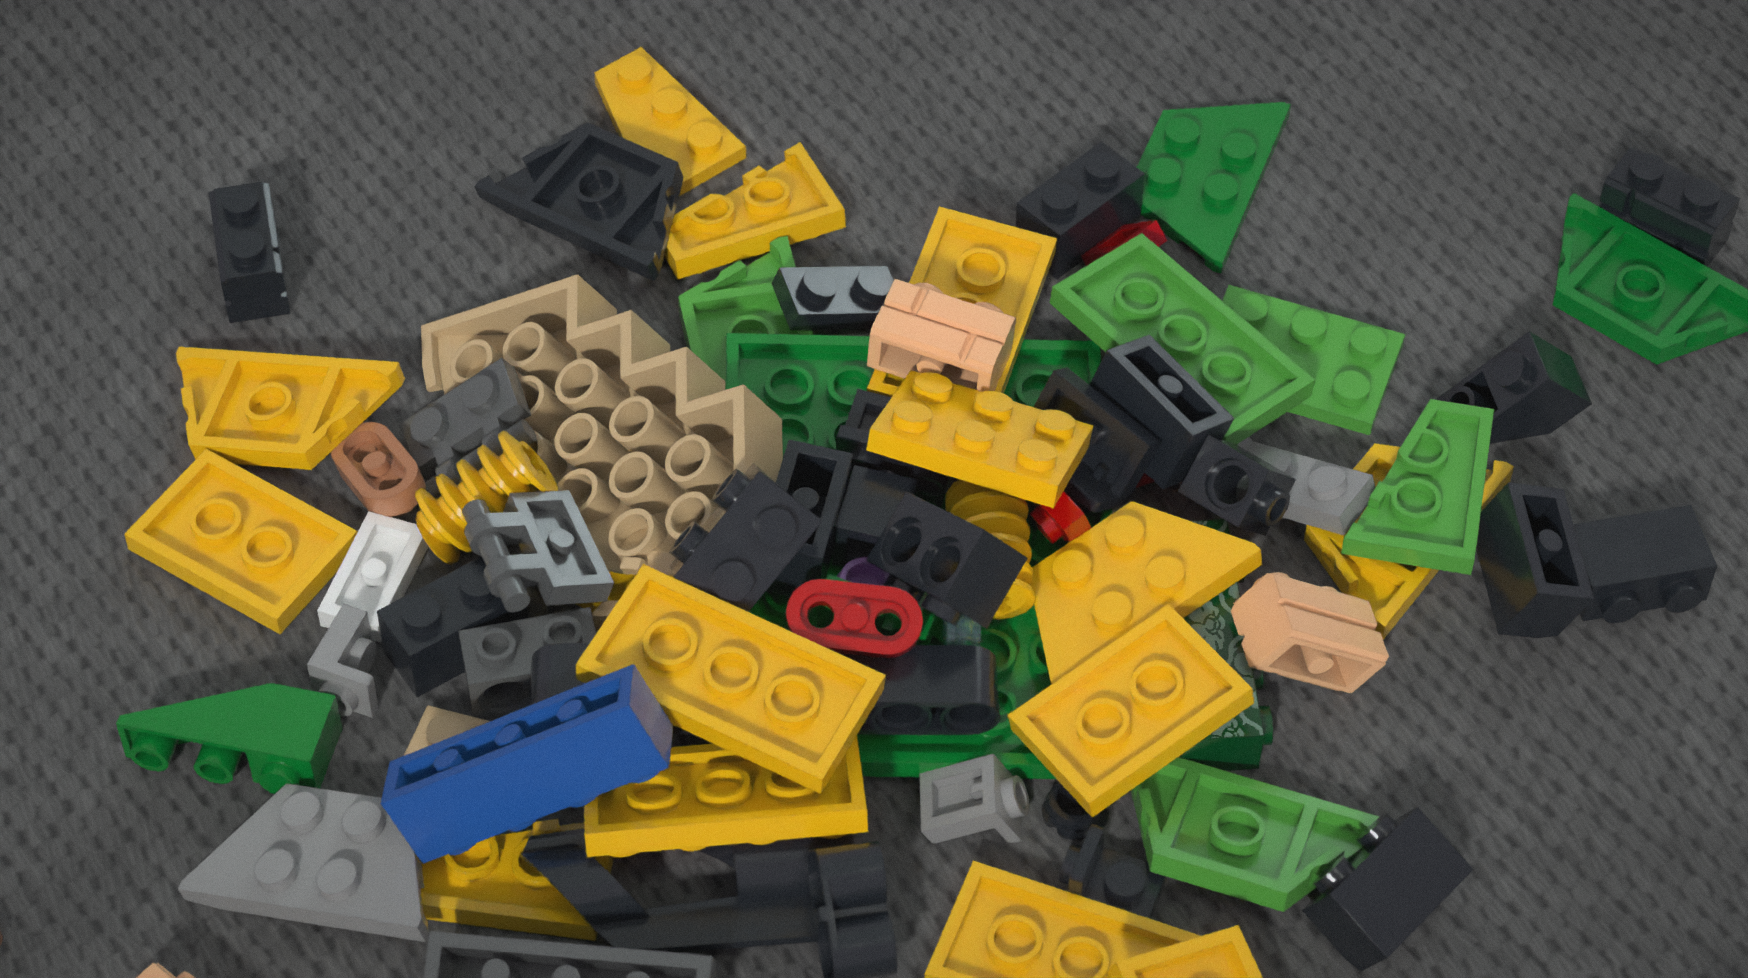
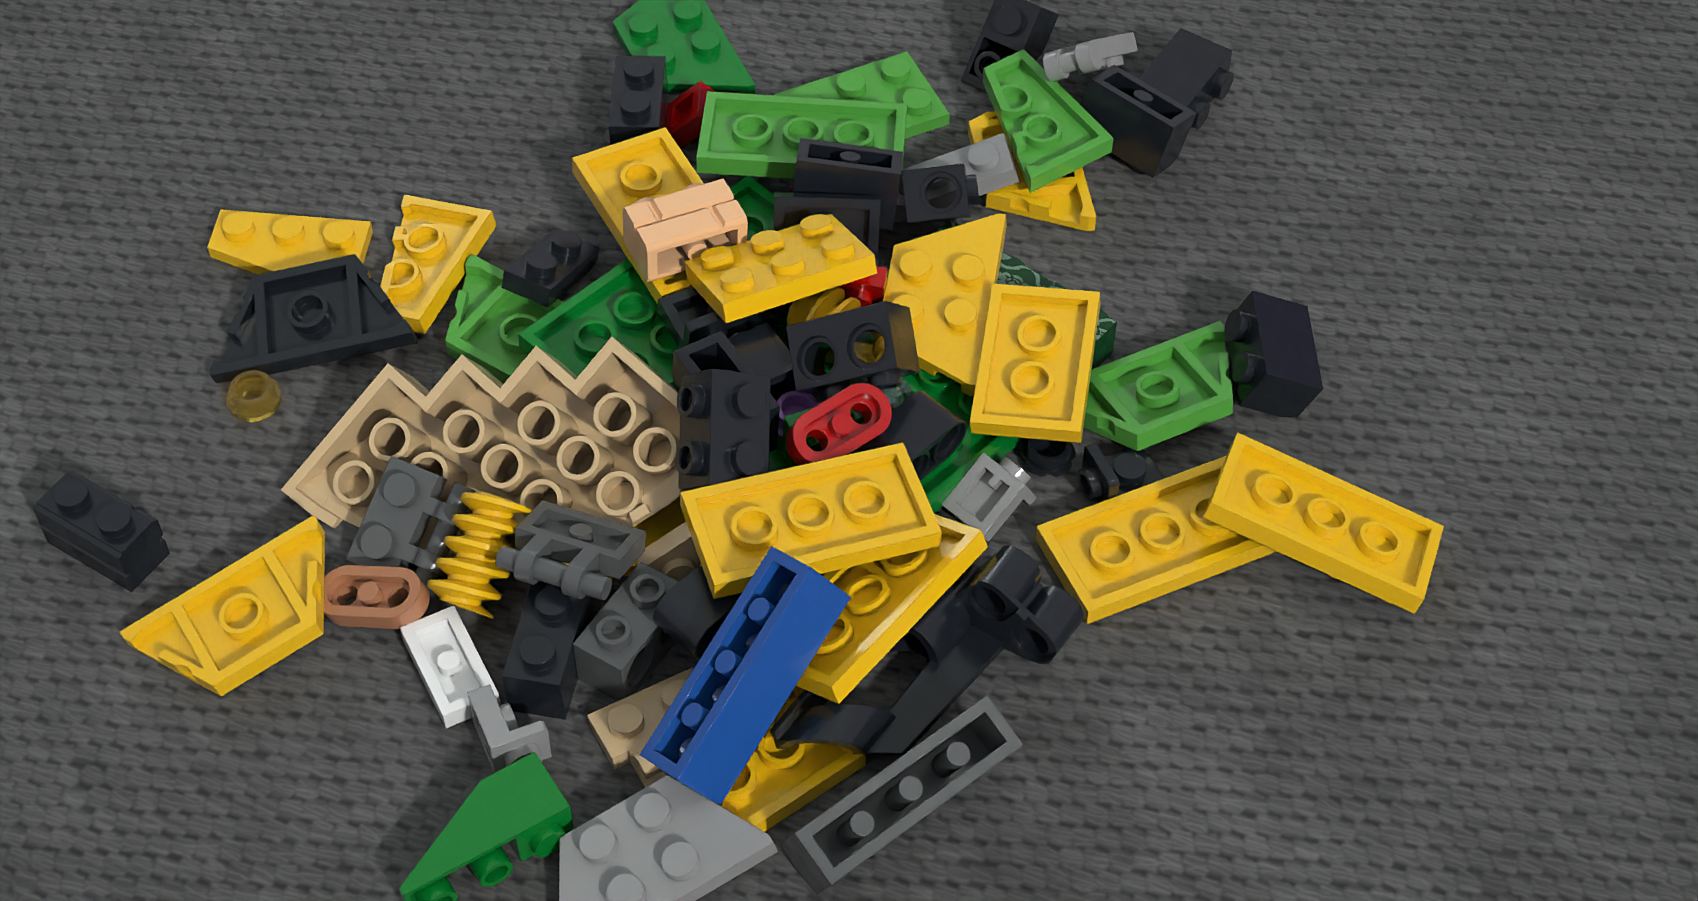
camera: 45 degrees left, 0 degrees up
yellow plate [124,449,358,634] -> none
light nougat brick [1231,572,1389,693] -> none
none -> clear yellow plate [226,370,282,422]
none -> light grey plate [1043,32,1138,82]

